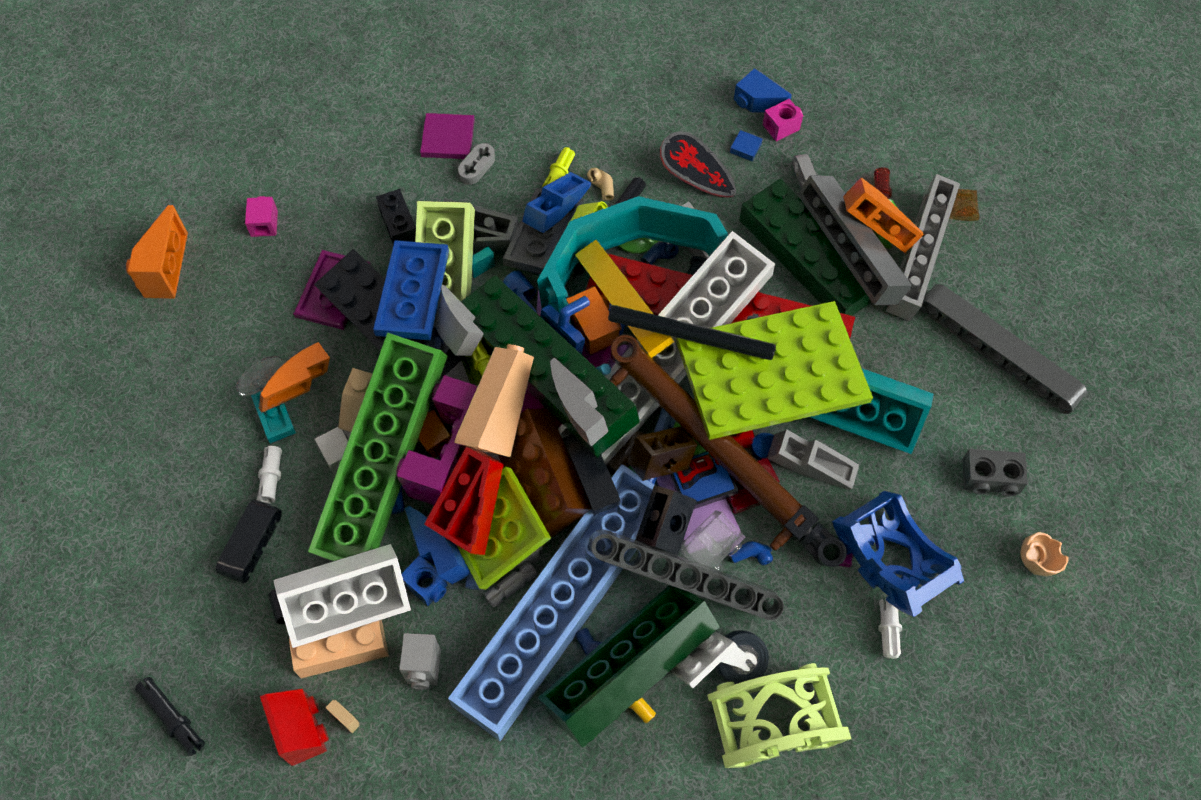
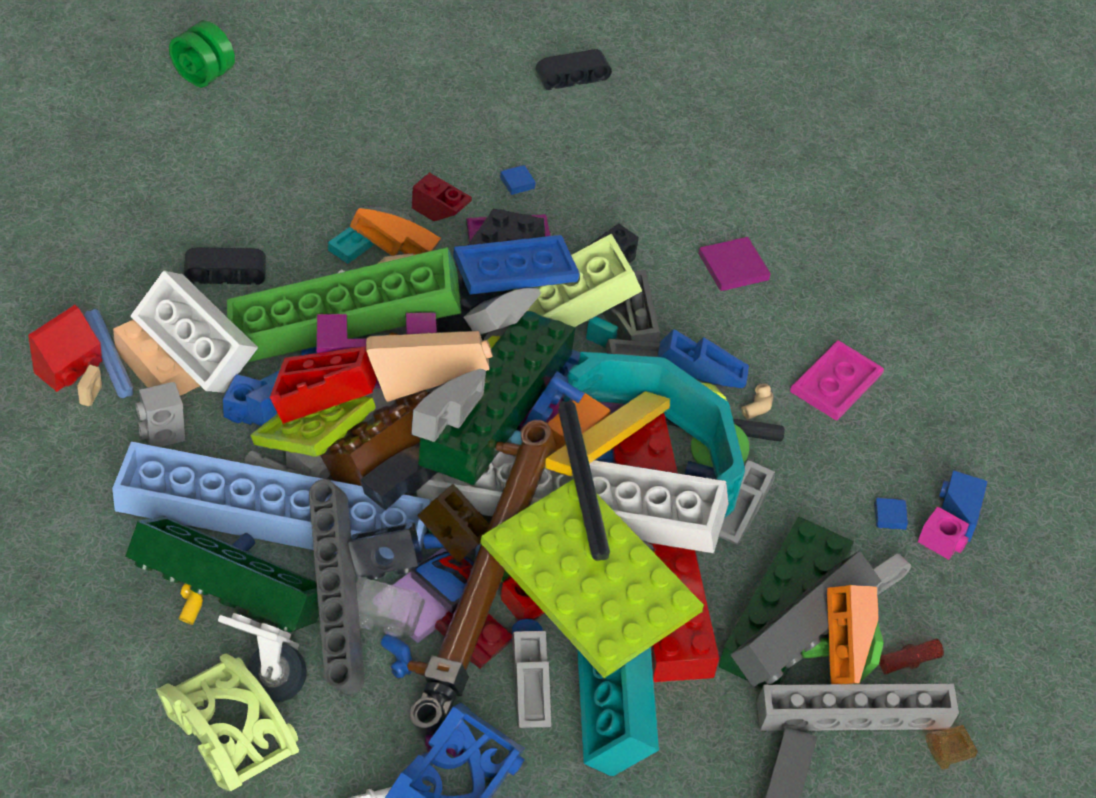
camera: 60 degrees right, 15 degrees down
orange slope [126,205,188,299] -> none
black pin [135,677,205,756] -> none
dark pink brick [245,196,278,237] -> none
white pin [257,446,282,504] -> none
light grey beam [458,143,495,185] -> none
neon yellow axle [542,147,575,187] -> none
shield [660,131,736,197] -> none
none -> medium blue axle [85,309,133,398]
none -> dark red slope [412,172,472,221]
none -> blue tile [500,165,536,195]
none -> black beam [535,49,612,90]
none -> dark pink tile [790,340,884,421]

